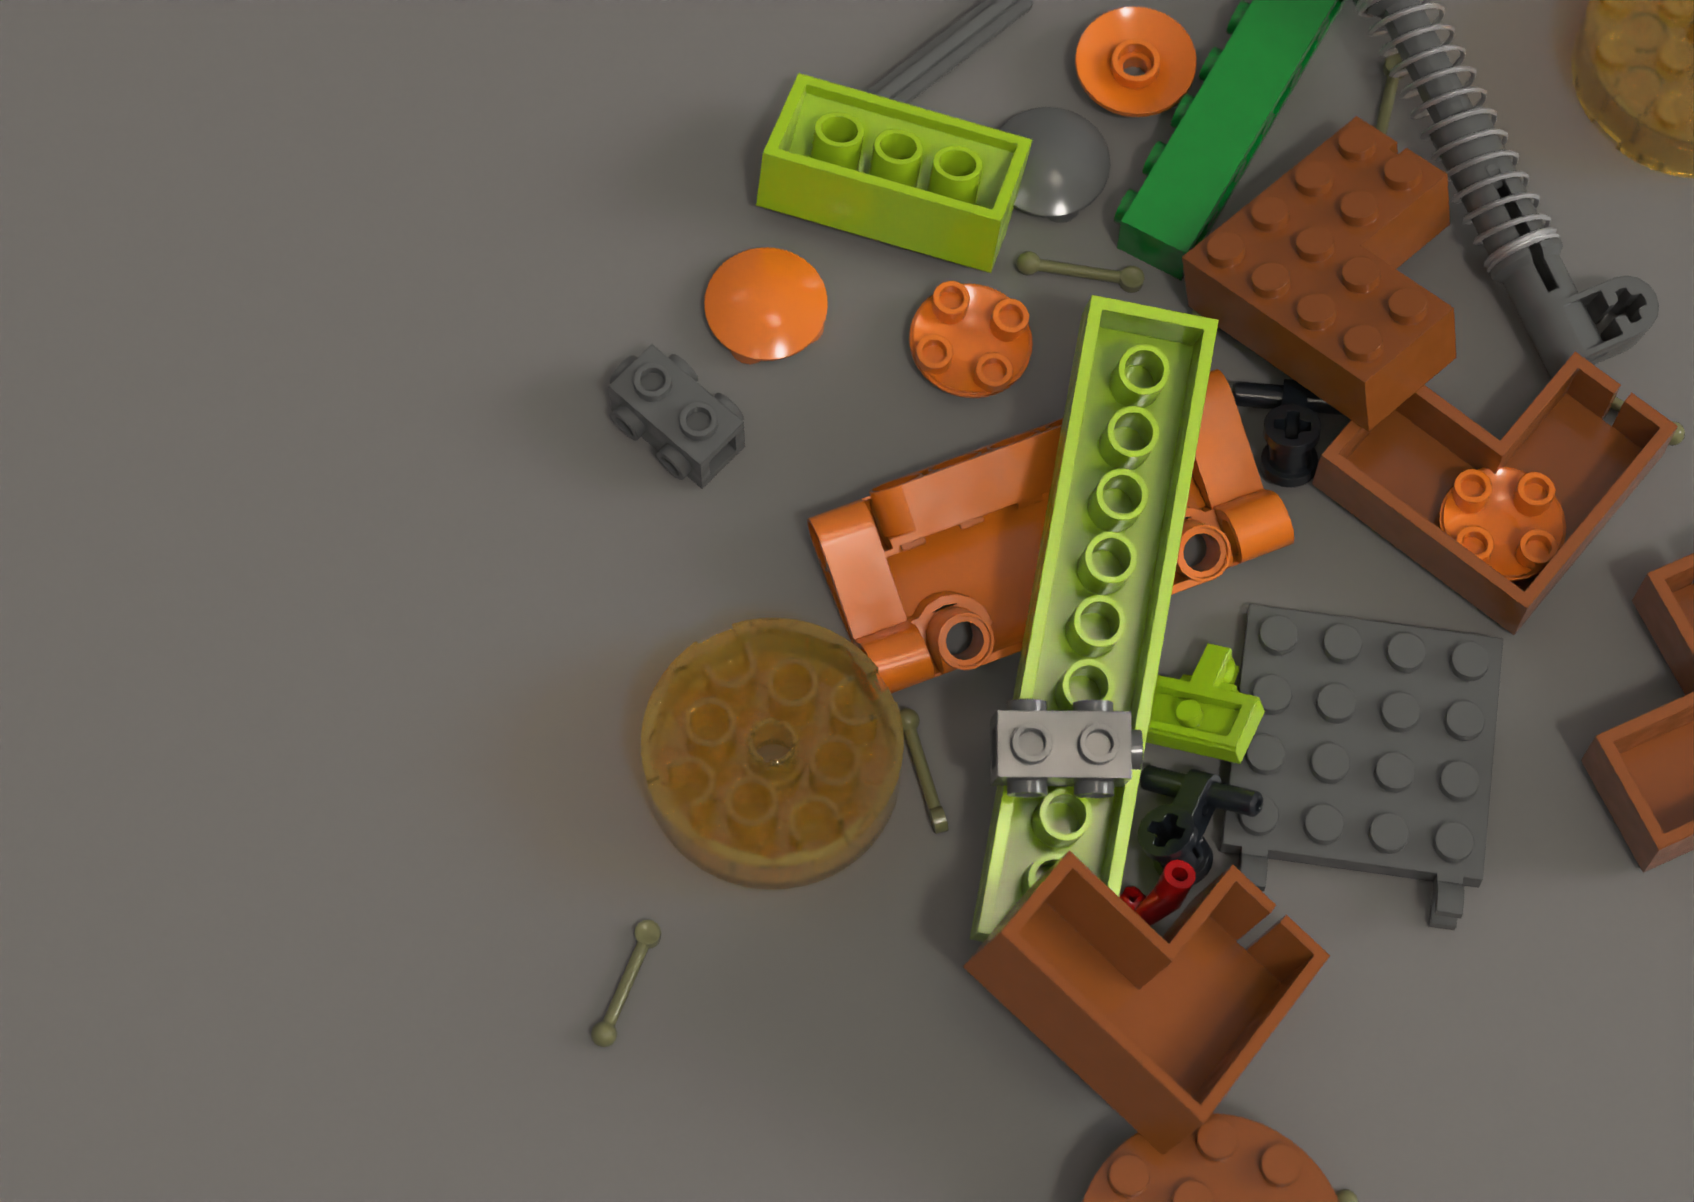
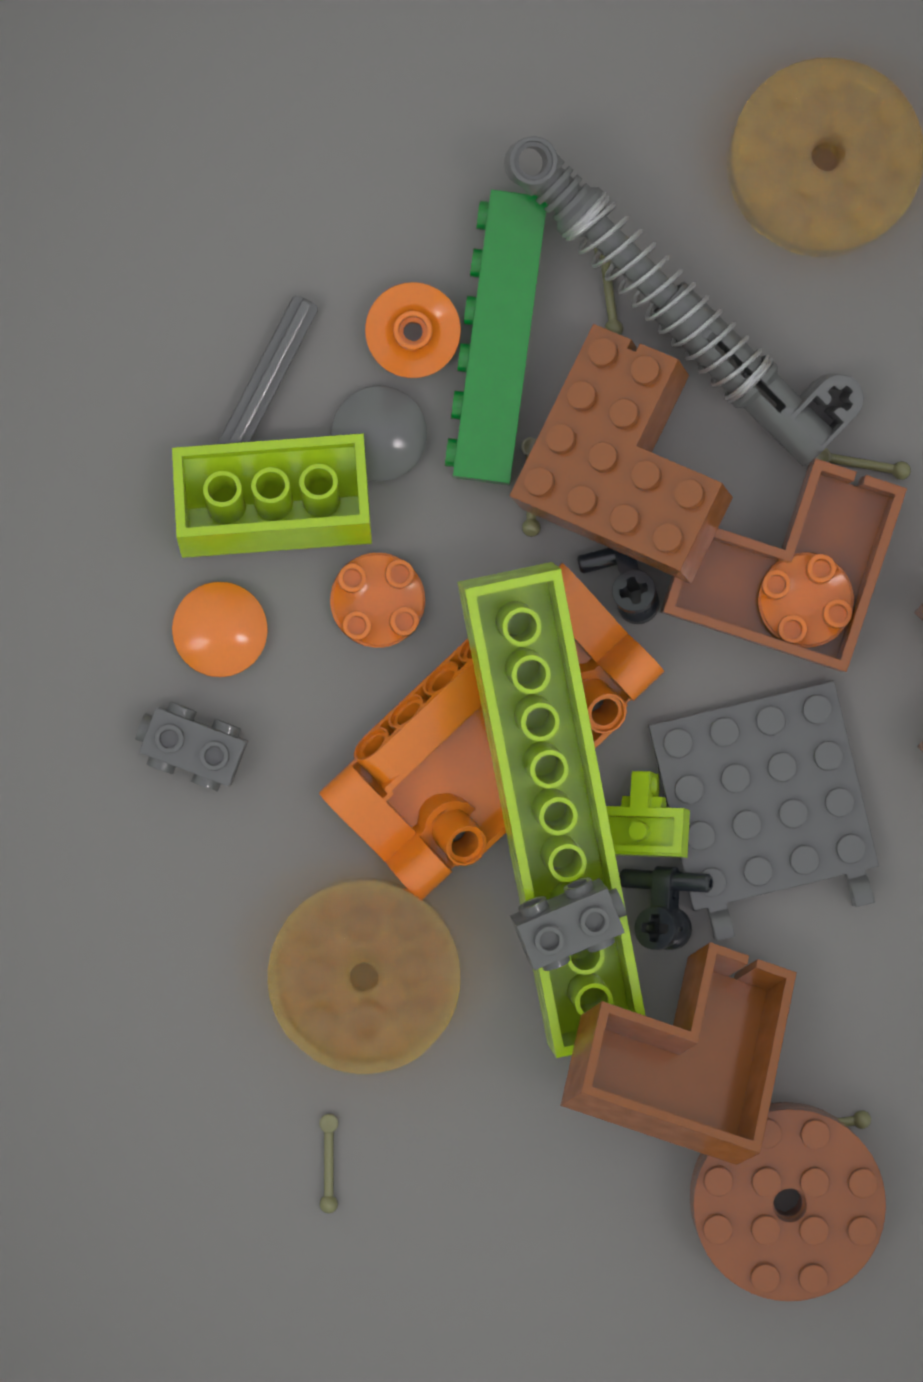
camera: 15 degrees left, 20 degrees up
olive hinge [894,708,949,834] -> none
olive hinge [1017,251,1145,293] -> none
red arm [1119,860,1196,926] -> none

